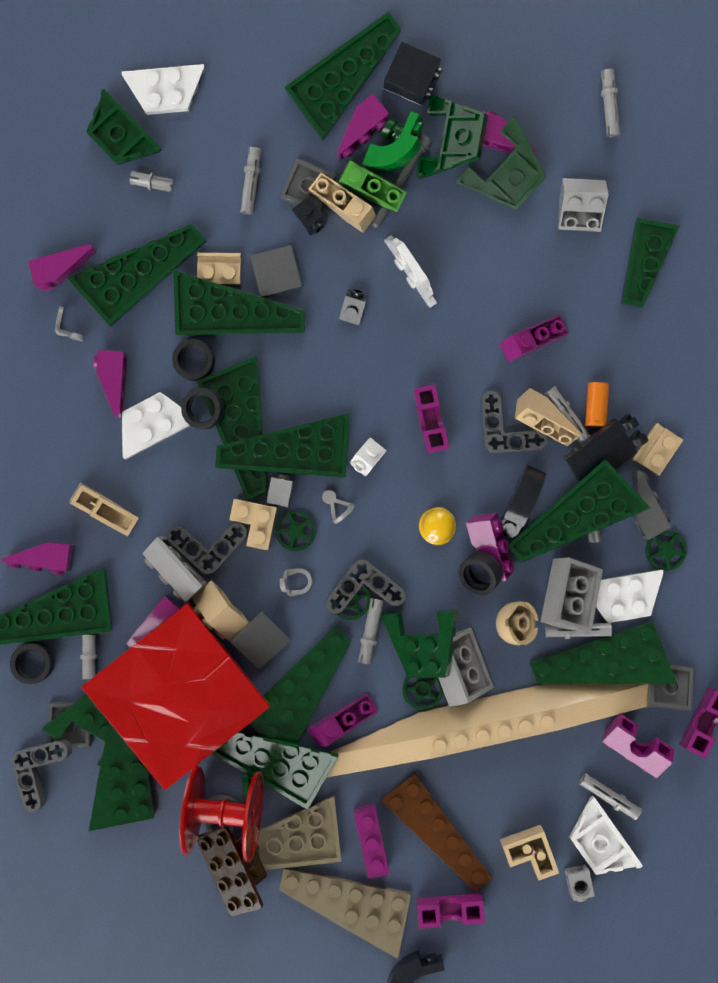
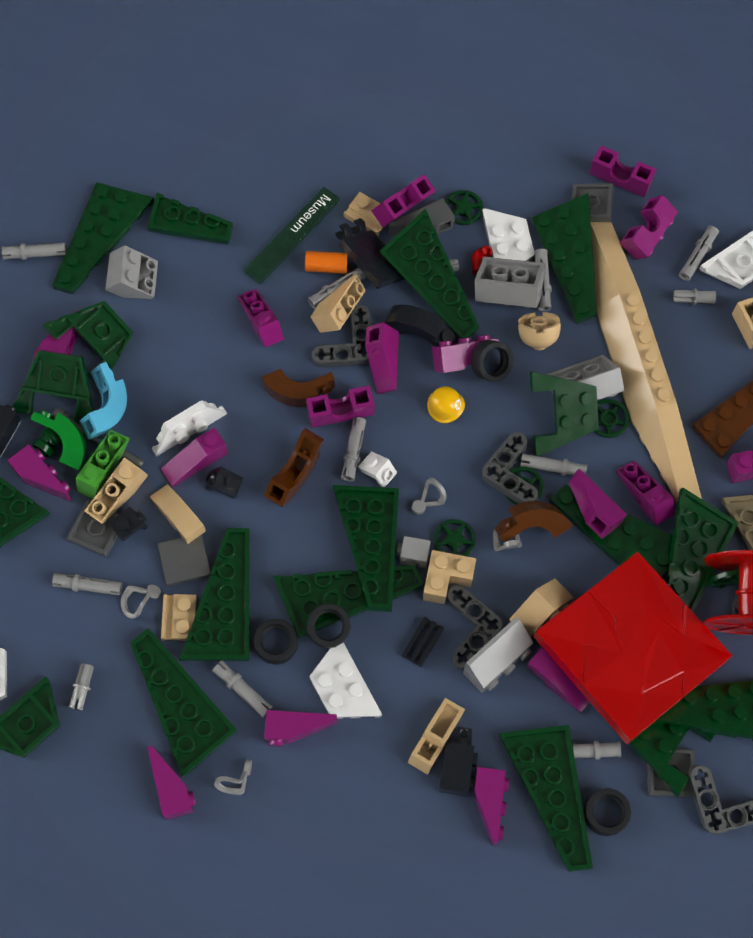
camera: 95 degrees left, 20 degrees down
dark grey tile [230,611,291,669] -> none
none -> dark green wing [52,182,154,294]
none -> medium azure arch [80,362,127,440]
none -> light grey piece [121,584,161,619]
none -> tan slope [150,484,206,544]
none -> magenta slope [161,427,228,488]
none -> light grey pin [212,660,273,718]
none -> clear green tile [244,187,340,285]
none -> reddish brown arch [262,368,335,407]
none -> reddish brown arch [264,428,324,507]
none -> light grey pin [341,417,367,482]
none -> magenta slope [365,322,399,395]
none -> magenta arch [371,174,436,228]
none -> black tile [402,617,444,667]
none -> black hinge [439,727,478,797]
none -> red arm [471,245,492,275]
none -> reddish brown arch [494,501,573,543]
none -> magenta slope [569,469,627,539]
none -> light grey axle [673,288,716,305]

